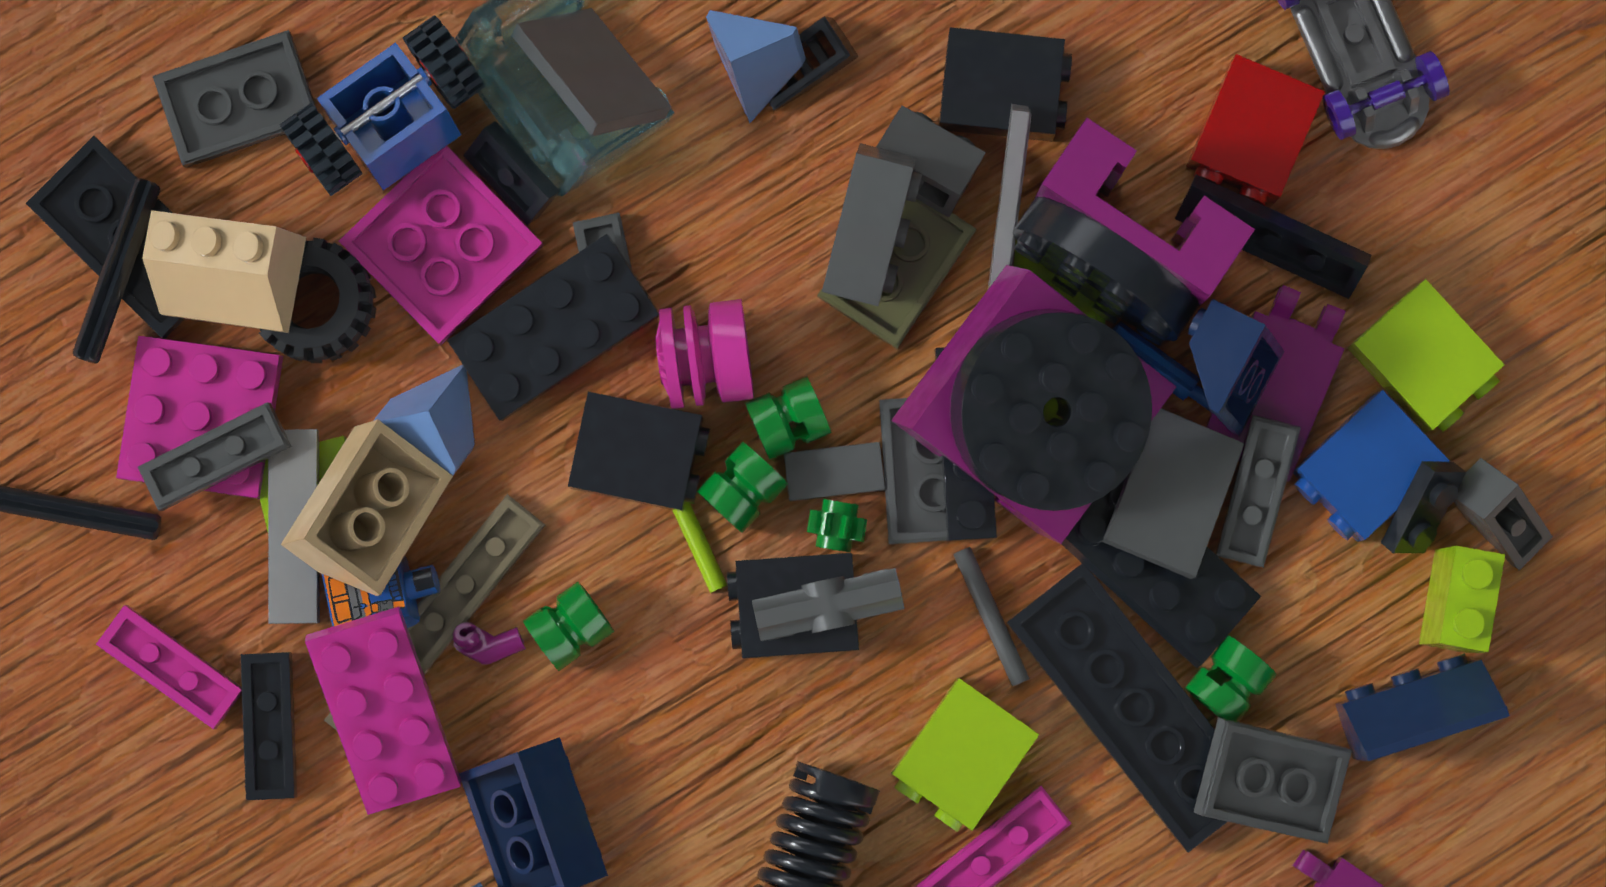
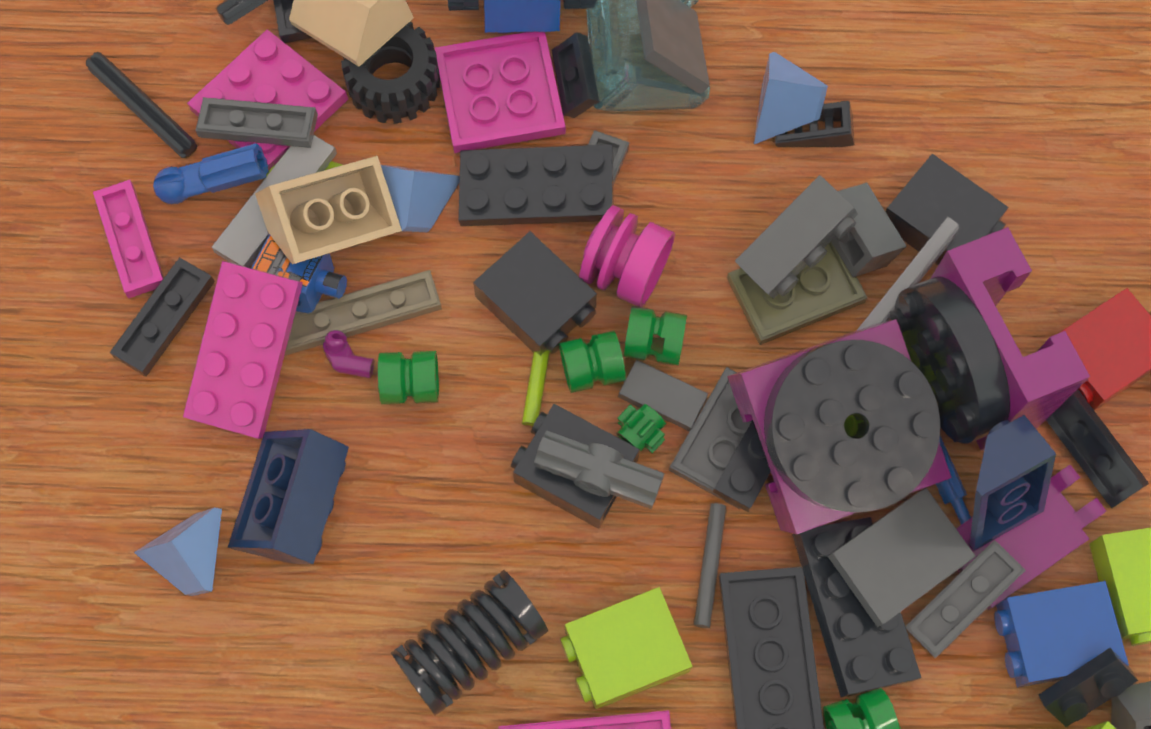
camera: 30 degrees right, 15 degrees down
none -> blue piece [153,143,269,204]

